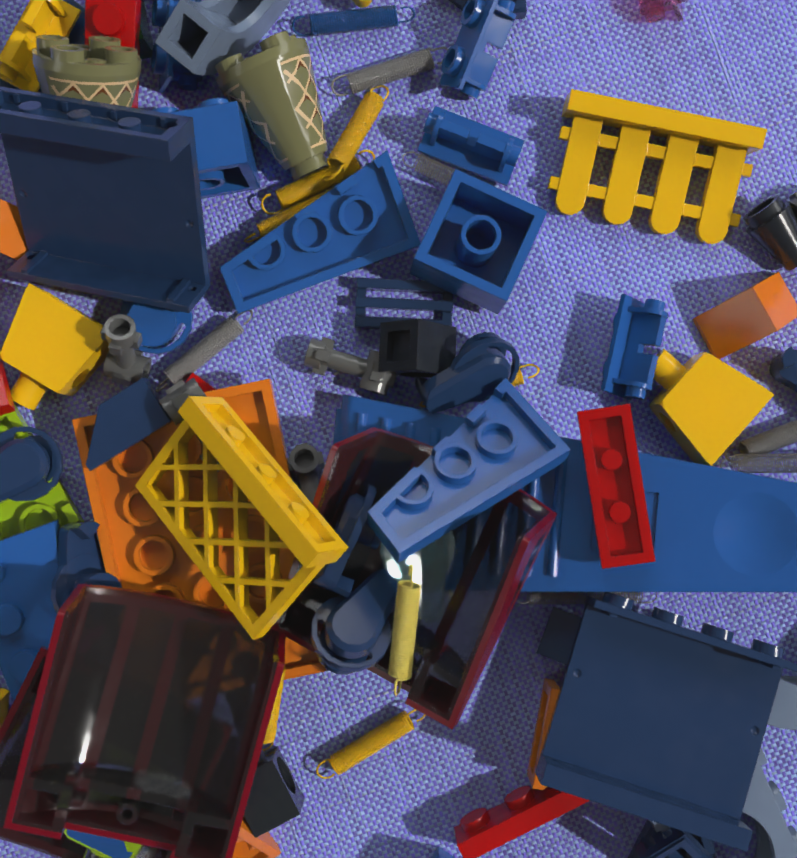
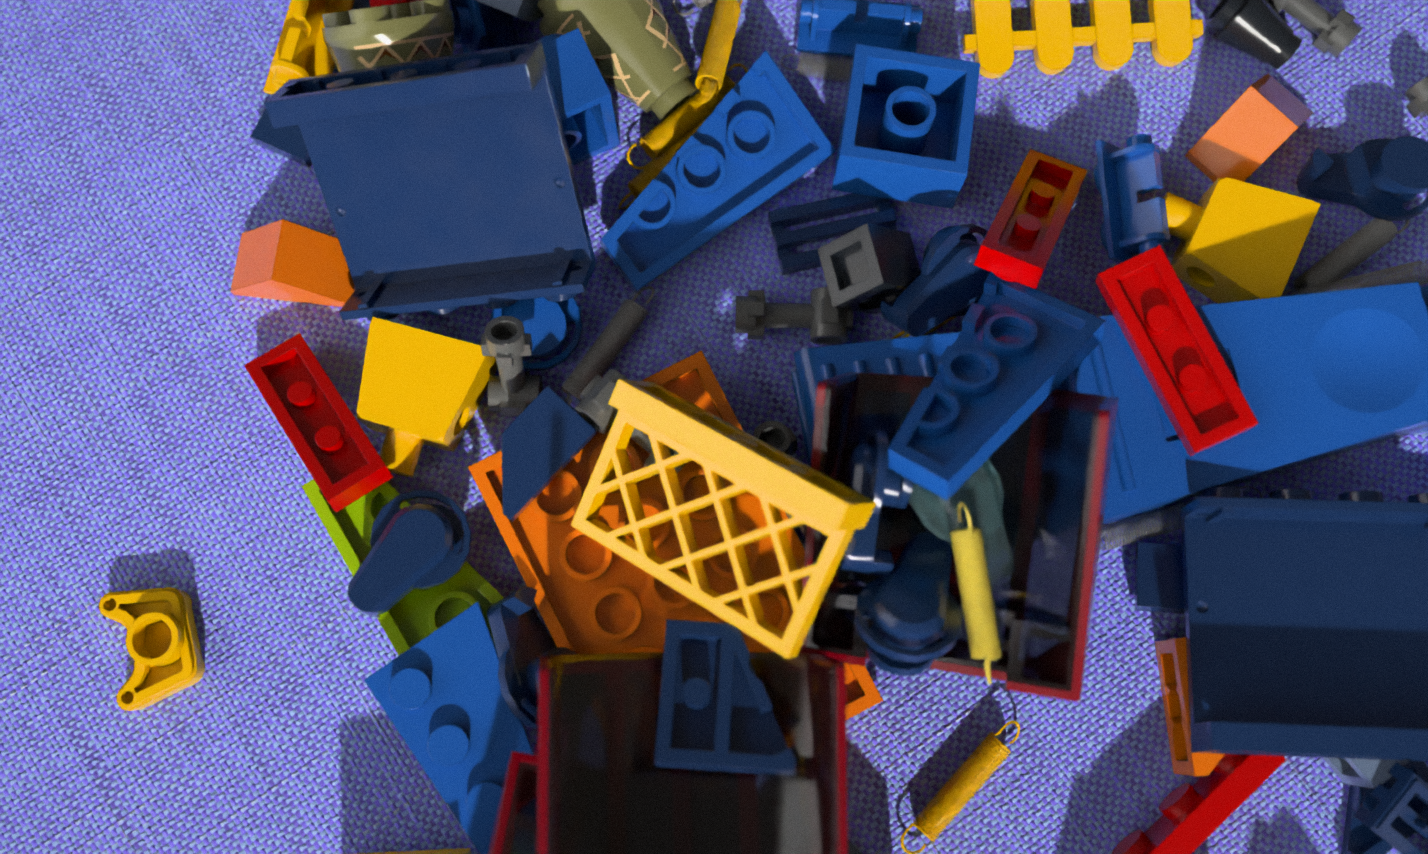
camera: 10 degrees left, 10 degrees down
none -> dark blue wing [654,619,796,776]
none -> red plate [974,149,1088,290]

